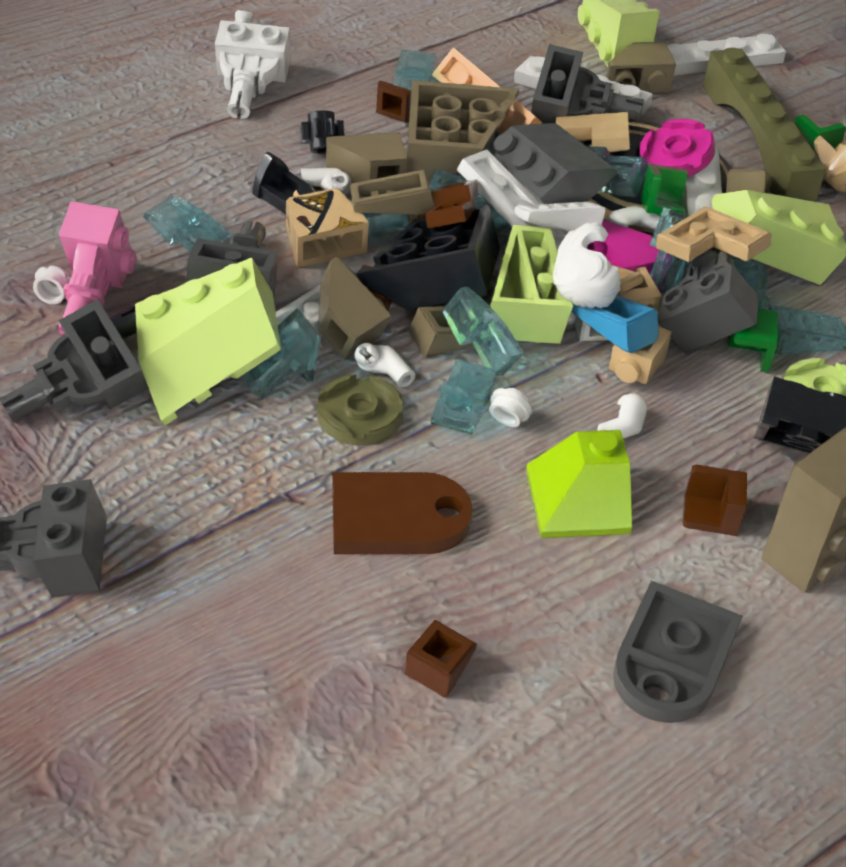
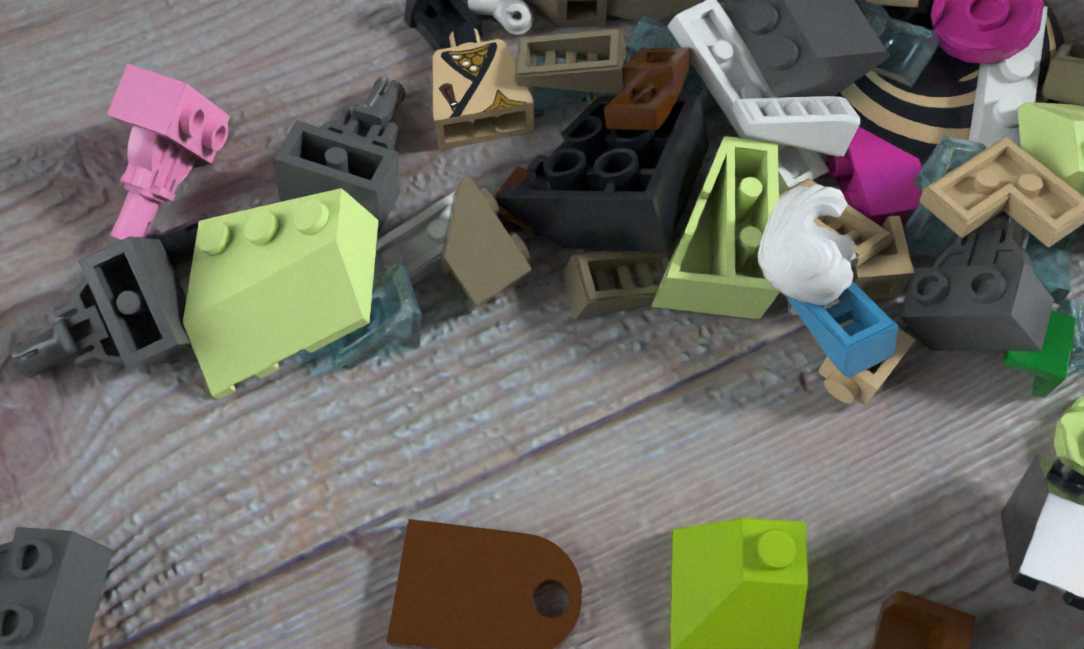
camera: 15 degrees right, 20 degrees up
white plate [33,265,71,304] -> none
clear light blue slope [143,195,231,252] -> none
olive tile [317,374,403,446] -> none
white arm [355,342,416,388] -> none
clear light blue slope [431,359,496,435] -> none
clear light blue slope [442,287,524,378] -> none
white plate [489,388,532,427] -> none
white arm [598,393,647,439] -> none
white arm [608,206,663,232] -> none
green panel [640,163,688,218] -> none

